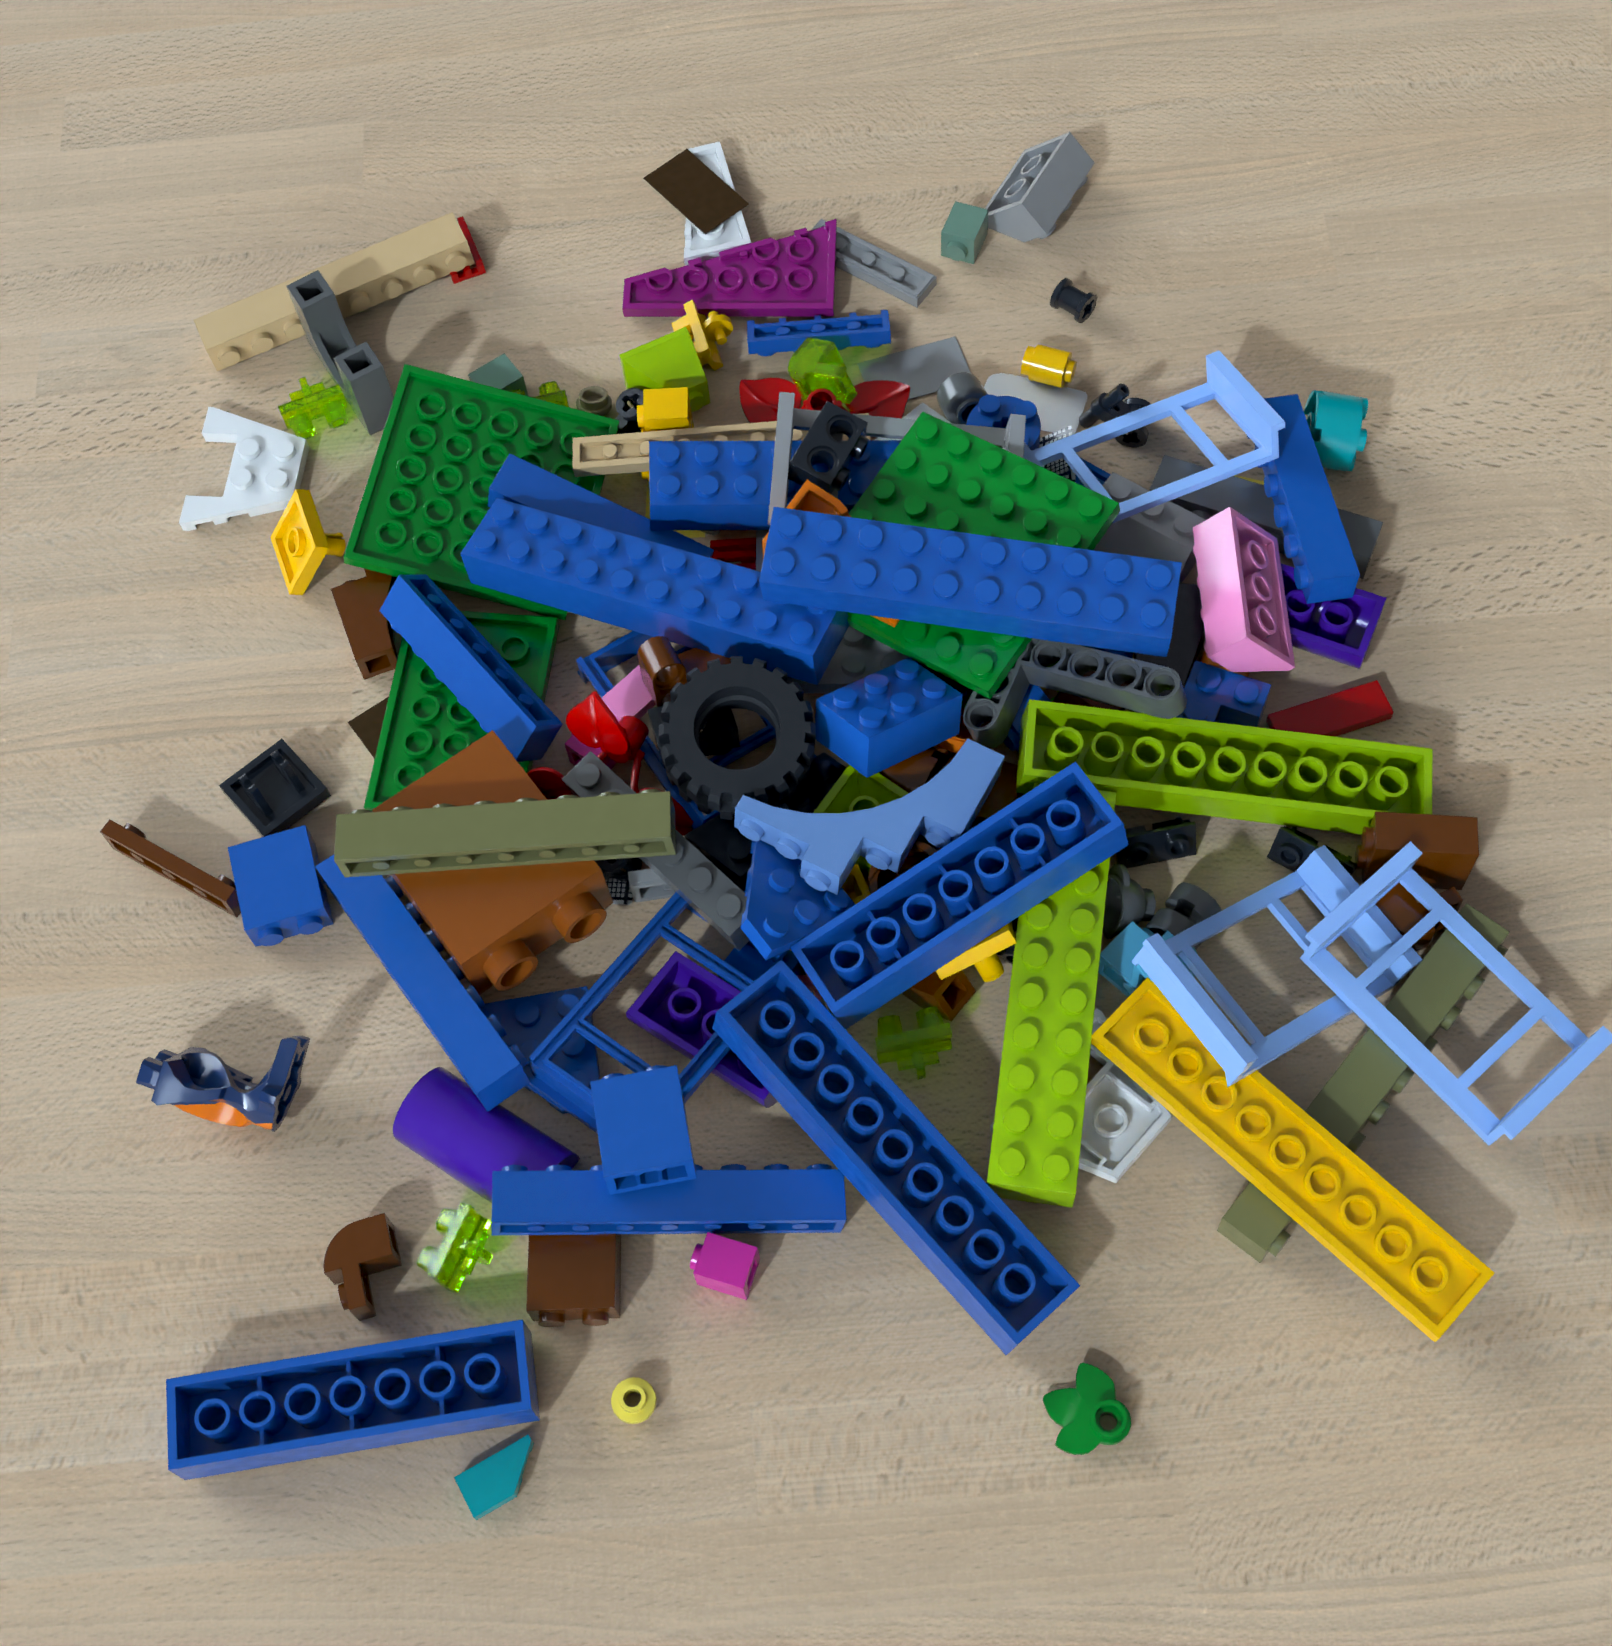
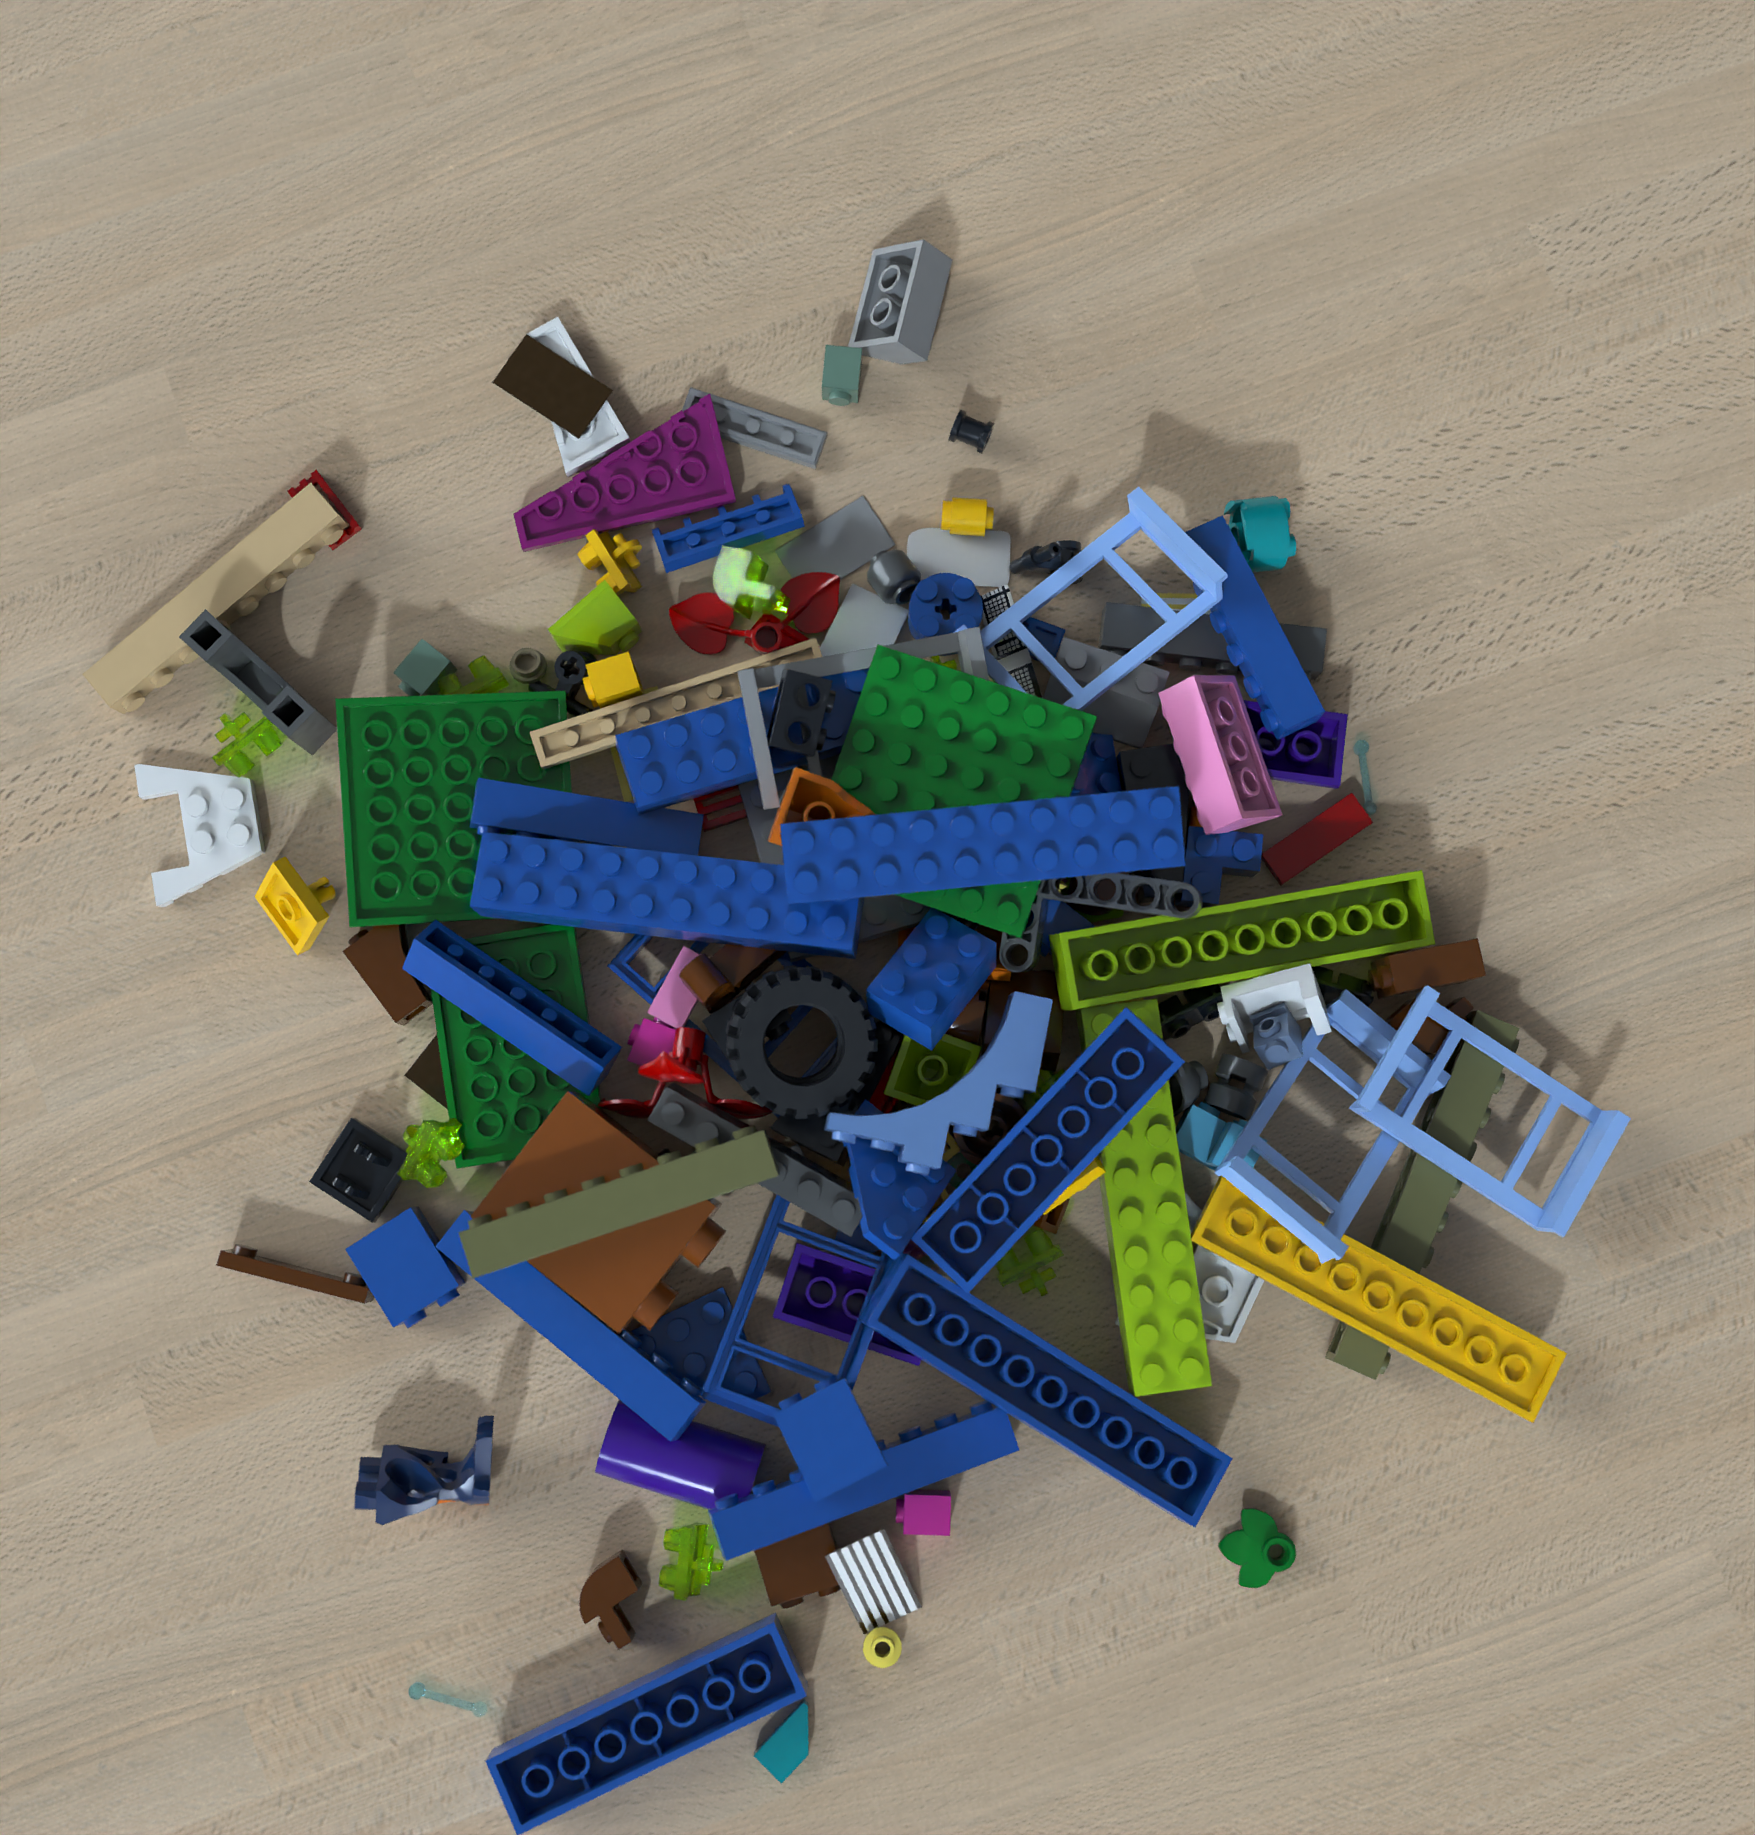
camera: 25 degrees left, 20 degrees up
none -> clear neon green hips [398,1118,465,1188]
none -> clear light blue hinge [408,1682,487,1717]
none -> sticker [825,1529,922,1634]
none -> white panel [1217,963,1332,1053]
none -> sand blue brick [1250,1002,1303,1070]
none -> clear light blue hinge [1353,740,1377,816]

